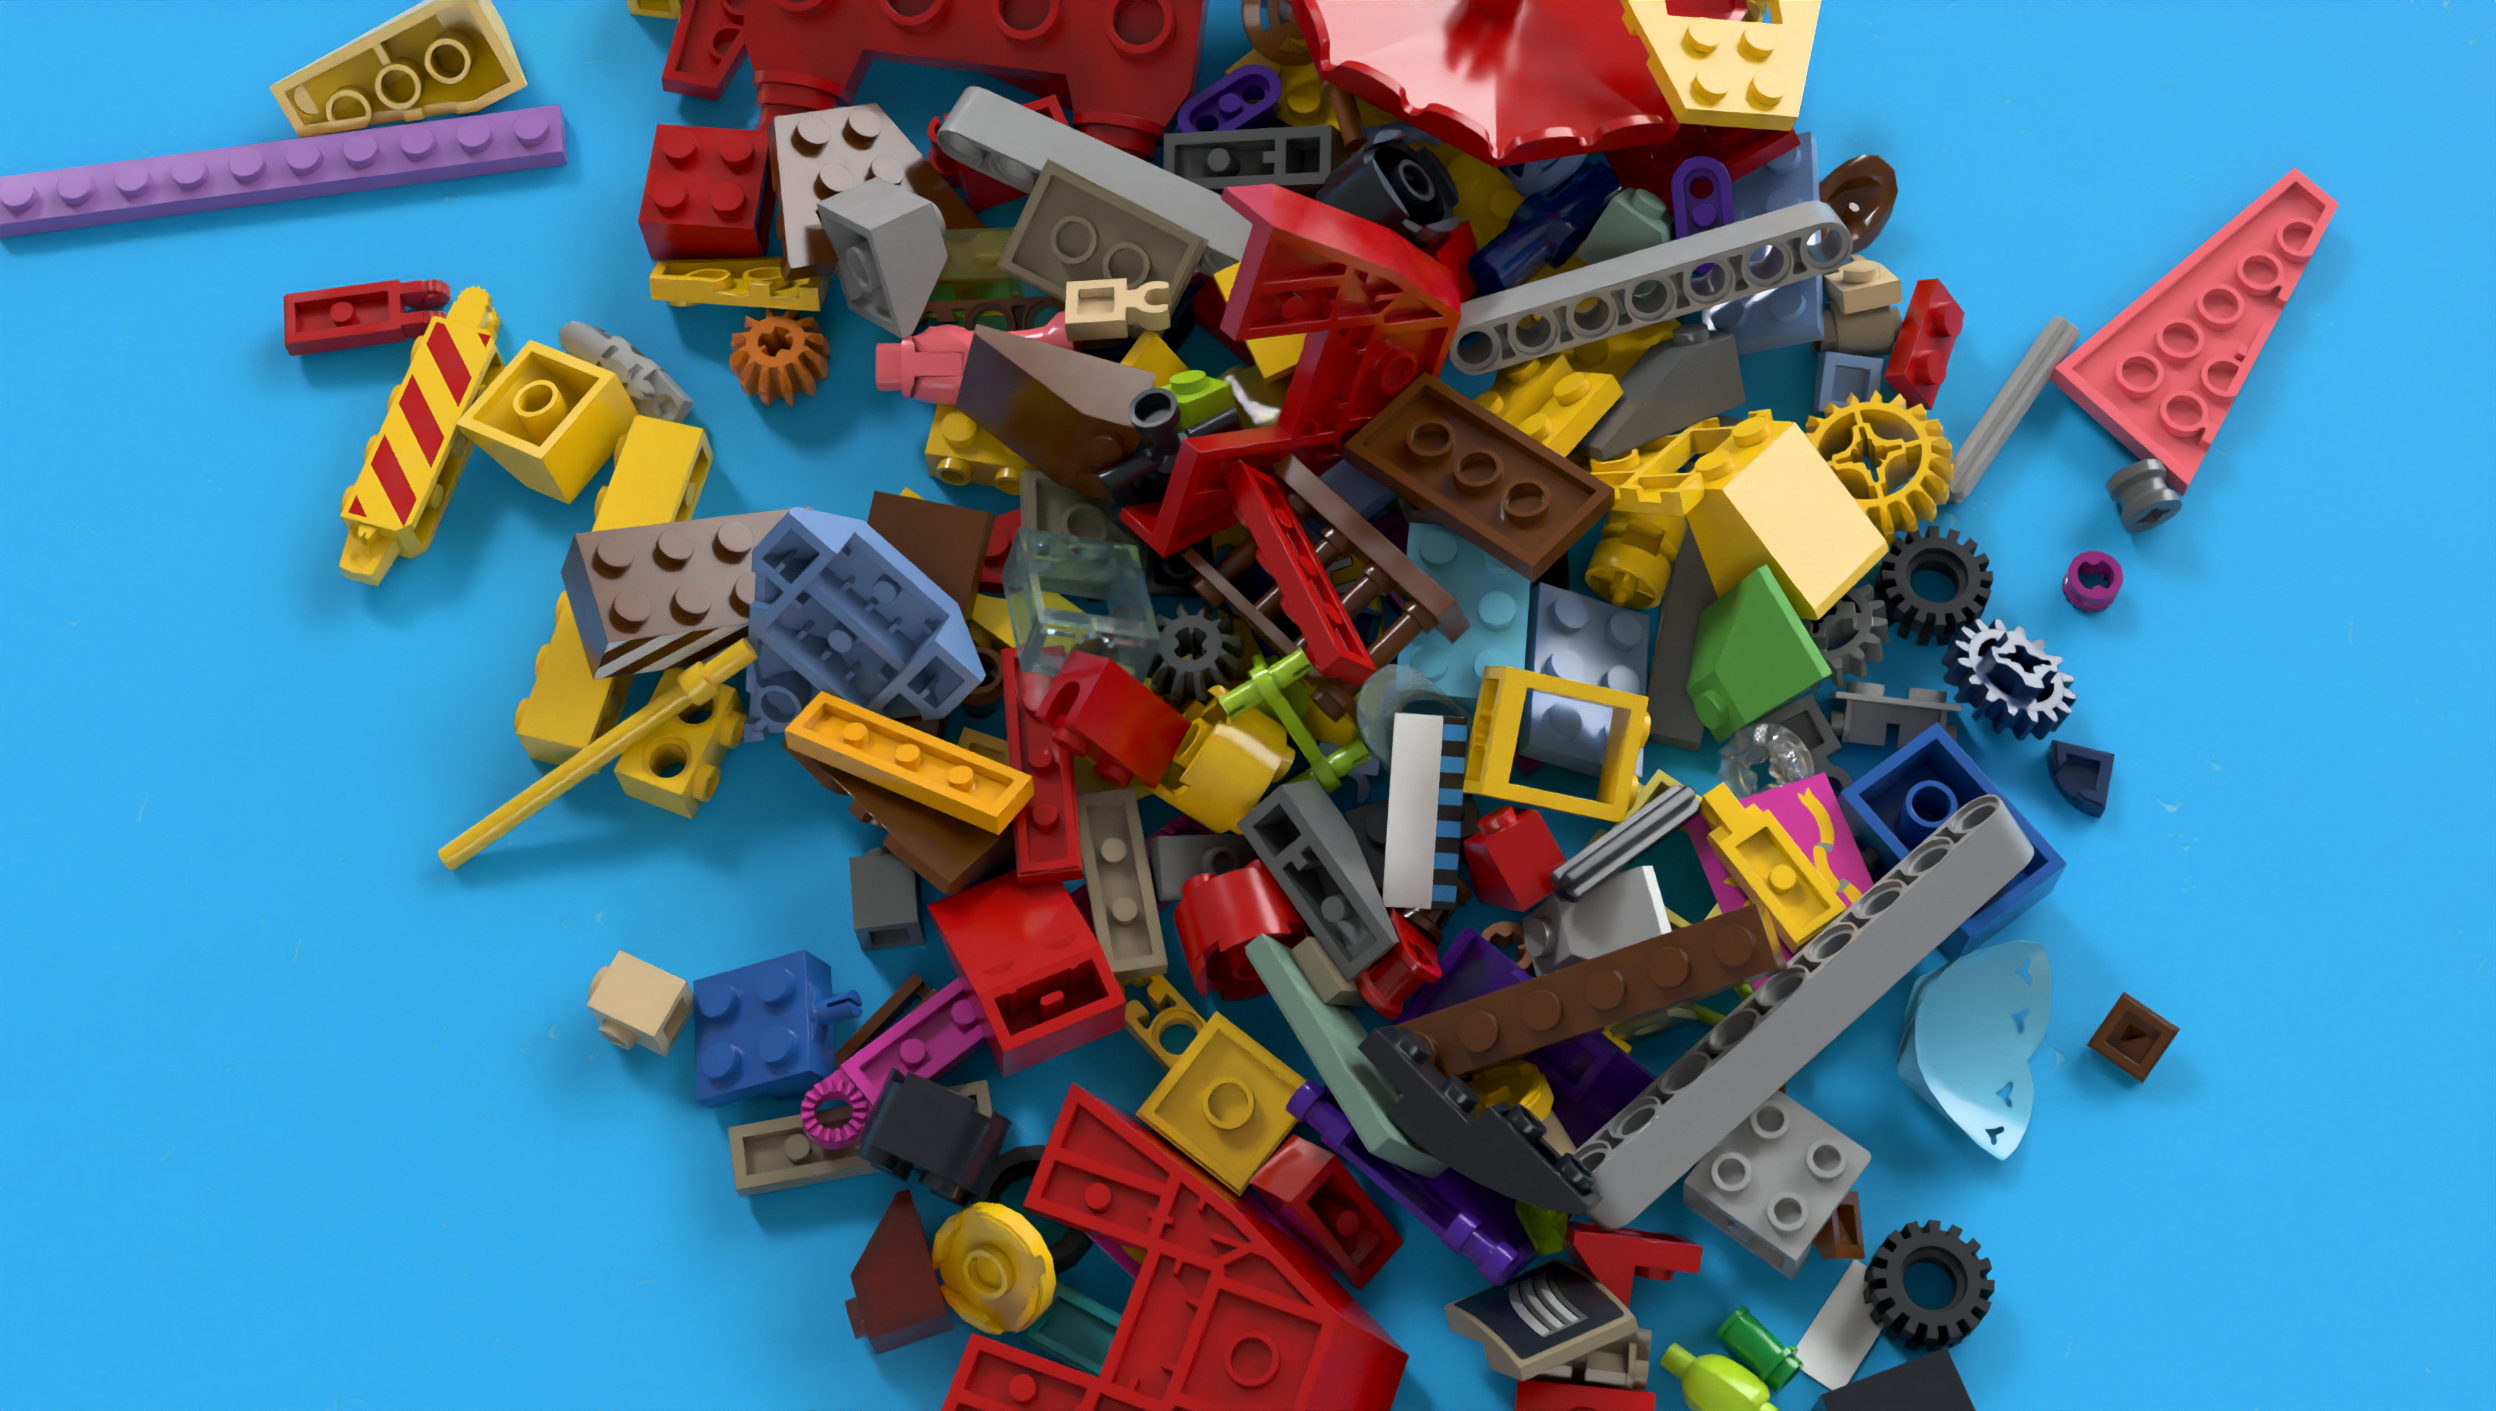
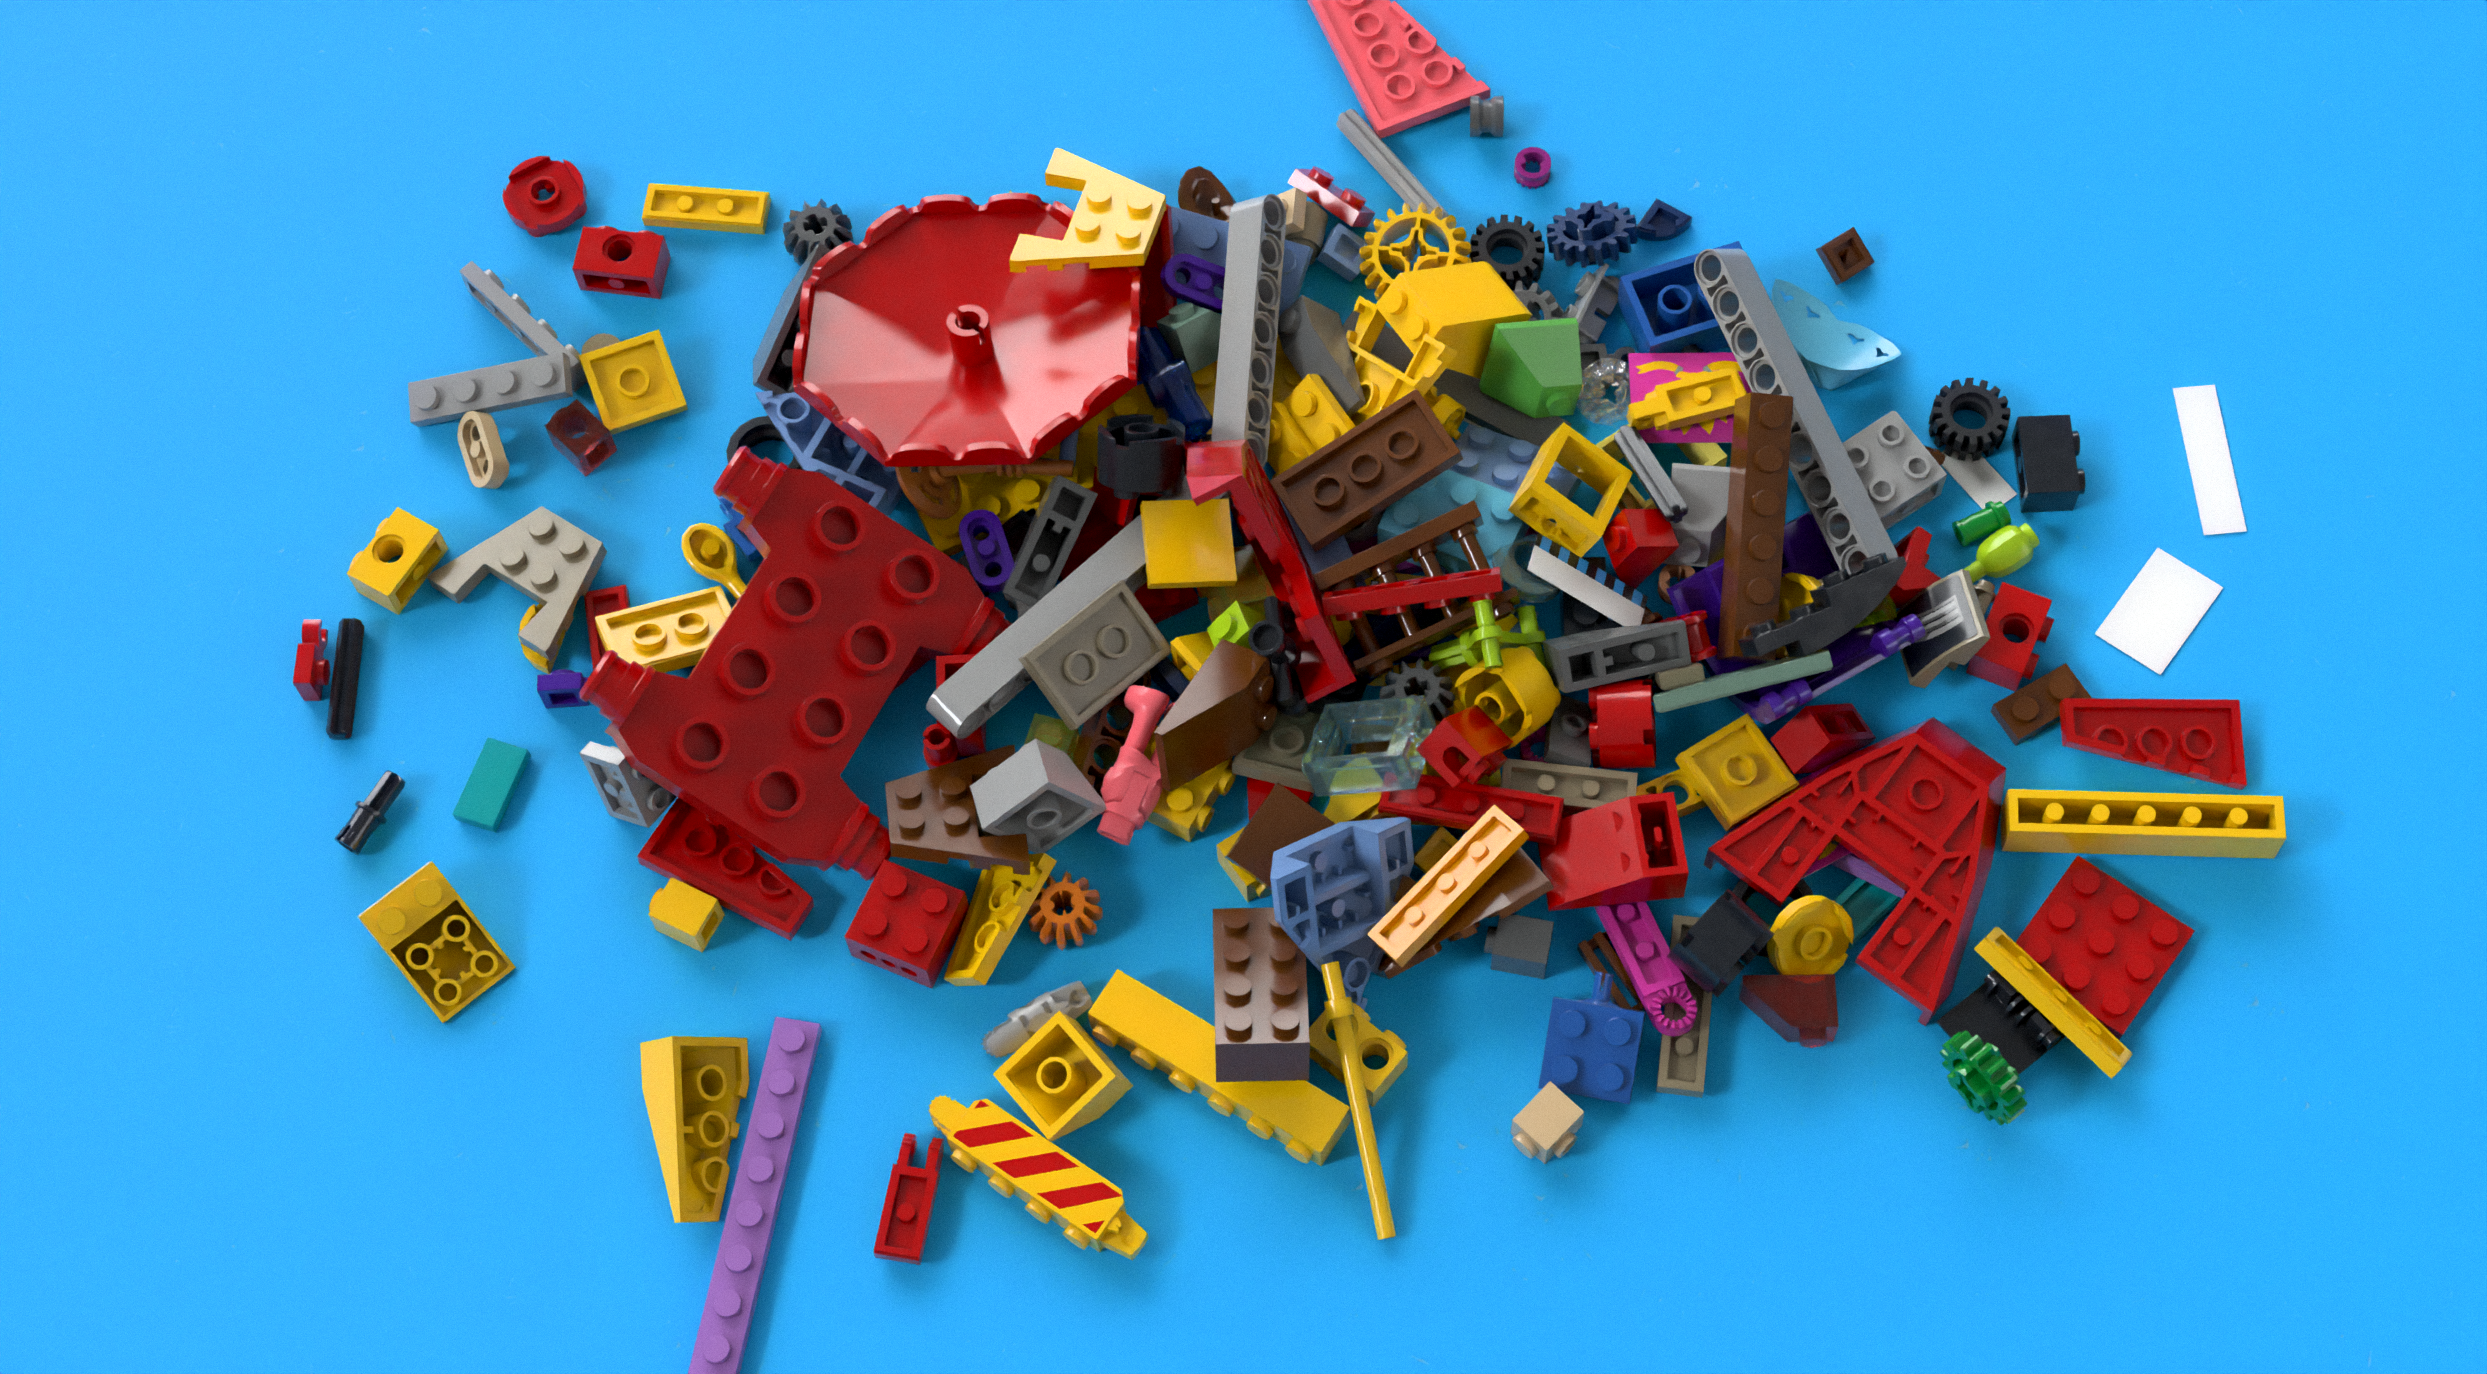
camera: 70 degrees left, 0 degrees up
tan plate [1065,278,1171,341] -> none

